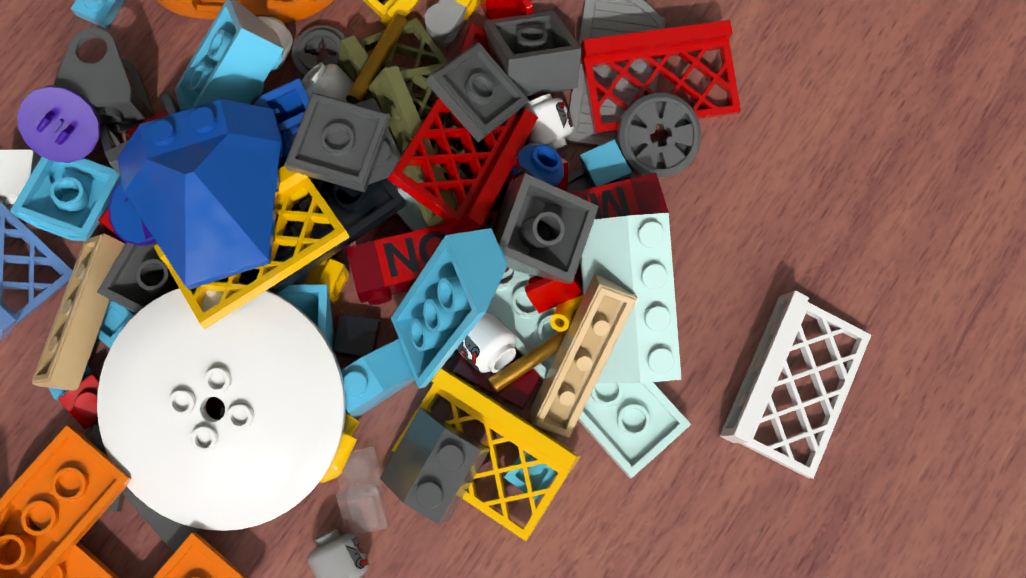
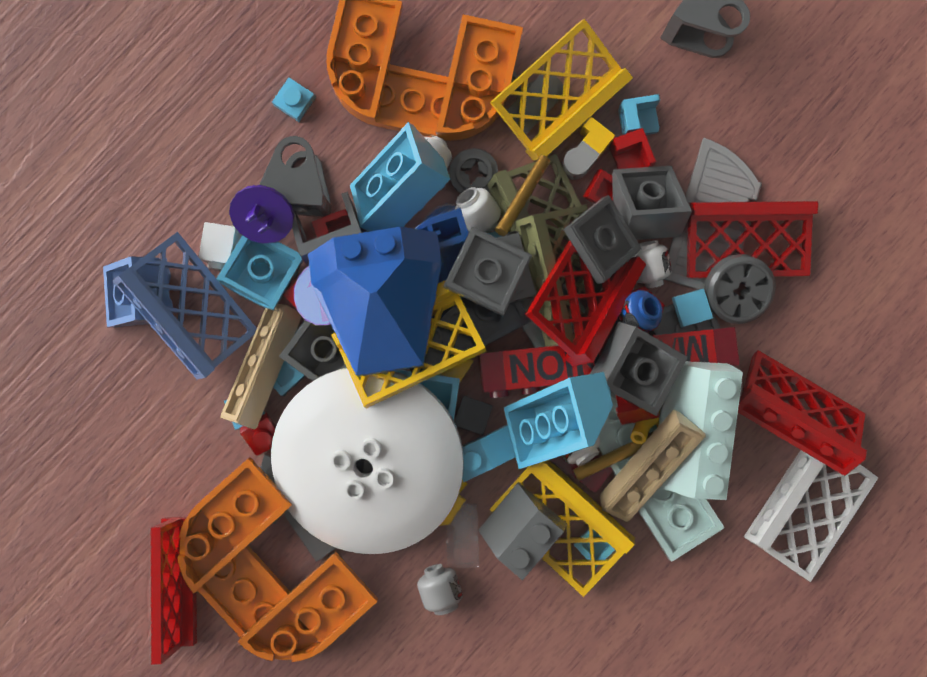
camera: 10 degrees right, 10 degrees up
none -> red fence [738,350,867,476]

